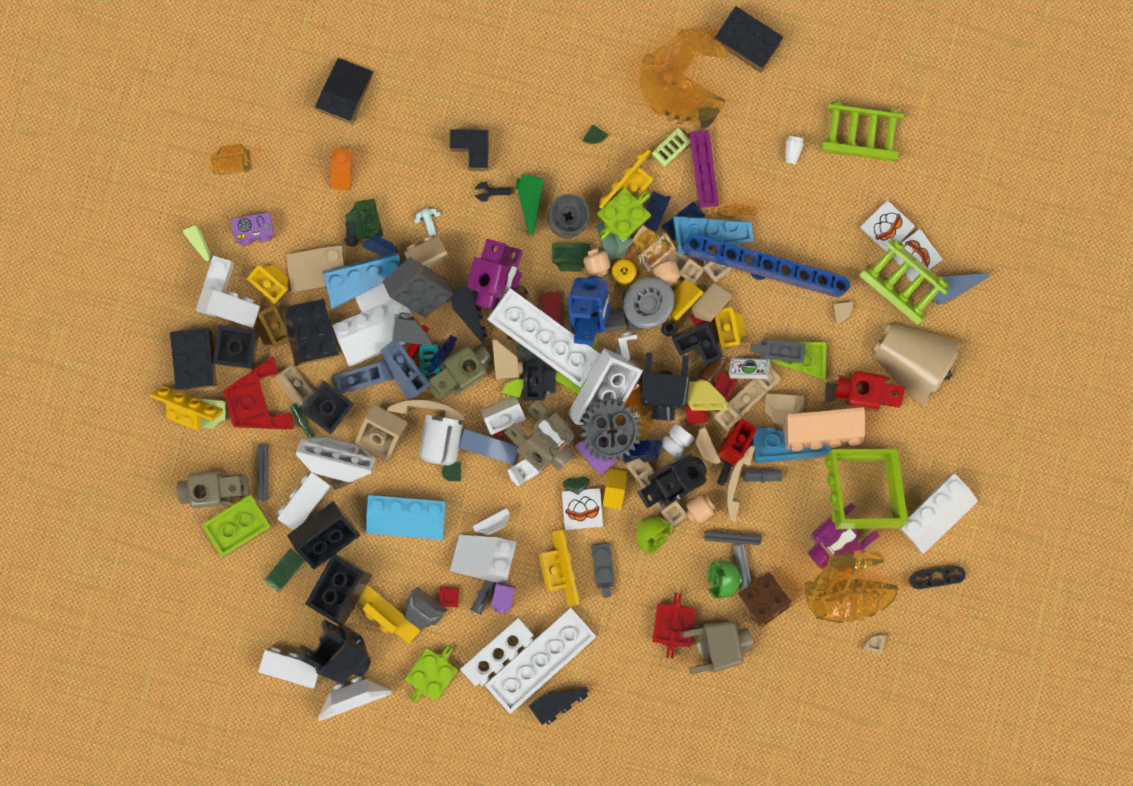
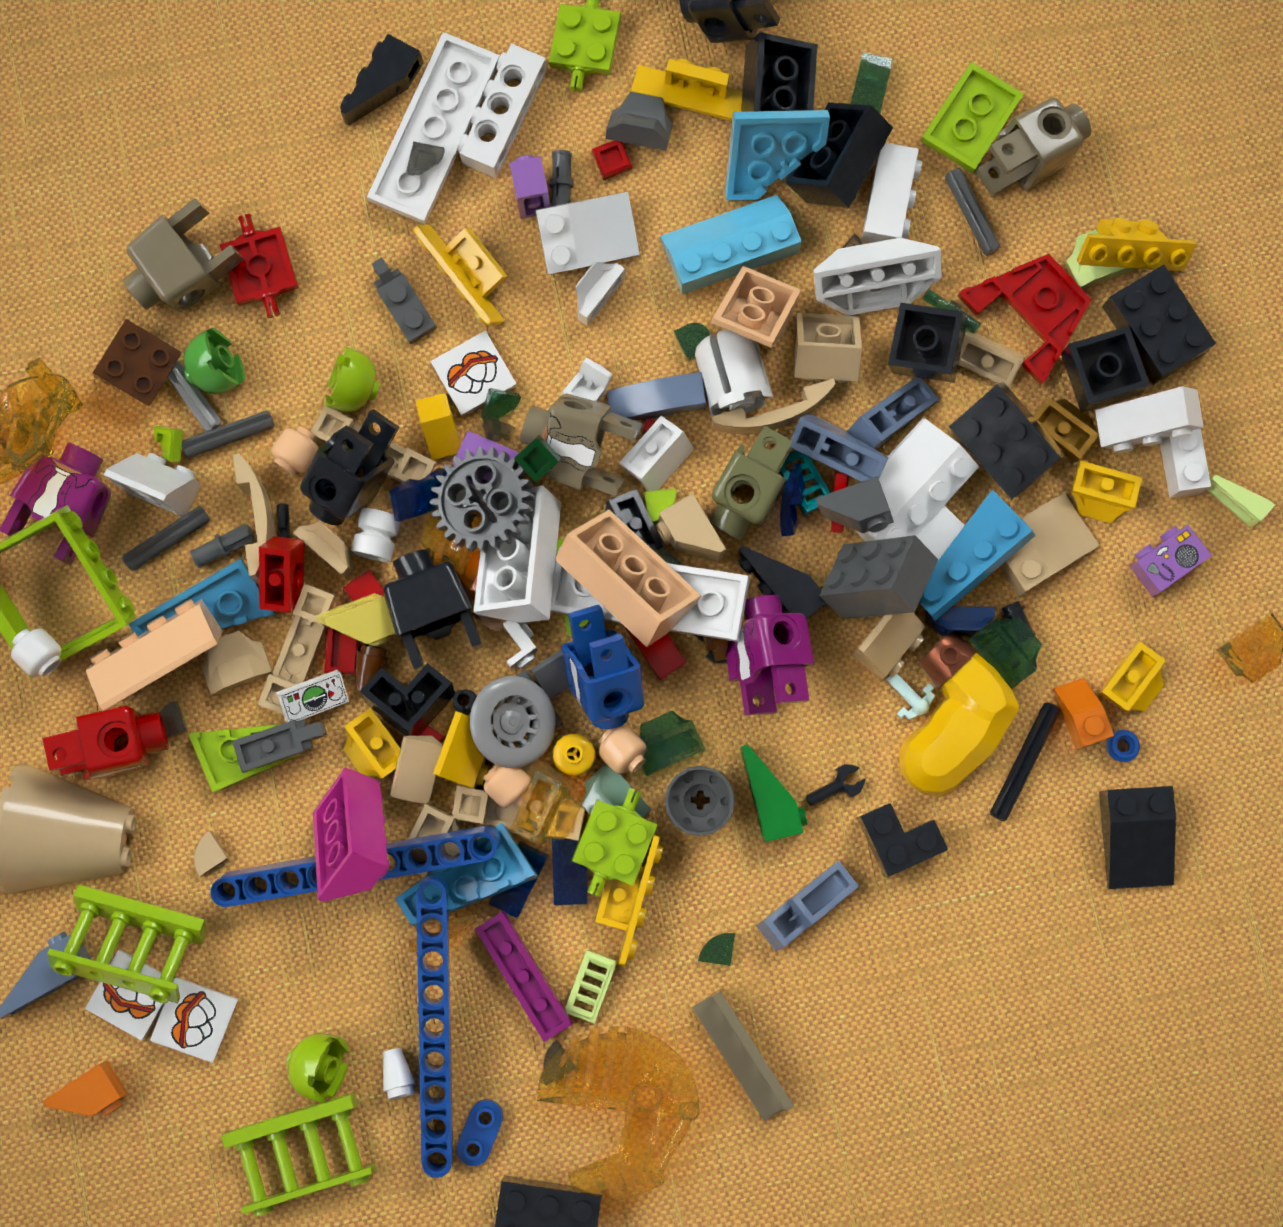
camera: 155 degrees right, 5 degrees down
none -> white head [11,628,62,677]
none -> orange slope [42,1061,128,1117]
none -> white slope [104,453,201,517]
none -> dark grey axle [122,506,210,570]
none -> lime tile [154,426,183,462]
none -> lime cylinder [286,1033,349,1103]
none -> dark pink slope [313,767,390,902]
none -> clear smoke tile [406,141,445,175]
none -> blue beam [416,875,453,1178]
none -> blue plate [457,1099,503,1166]
none -> clear smoke tile [482,416,515,442]
none -> dark green plate [514,435,561,482]
none -> light nougat slope [555,510,701,647]
none -> dark tan fence [692,990,794,1121]
none -> light nougat slope [711,266,801,348]
none -> medium azure plate [725,110,830,200]
none -> sand blue slope [756,860,859,951]
none -> yellow piece [899,631,1019,797]
none -> black axle [990,702,1060,821]
none -> yellow slope [1099,641,1166,713]
none -> blue plate [1106,730,1140,762]

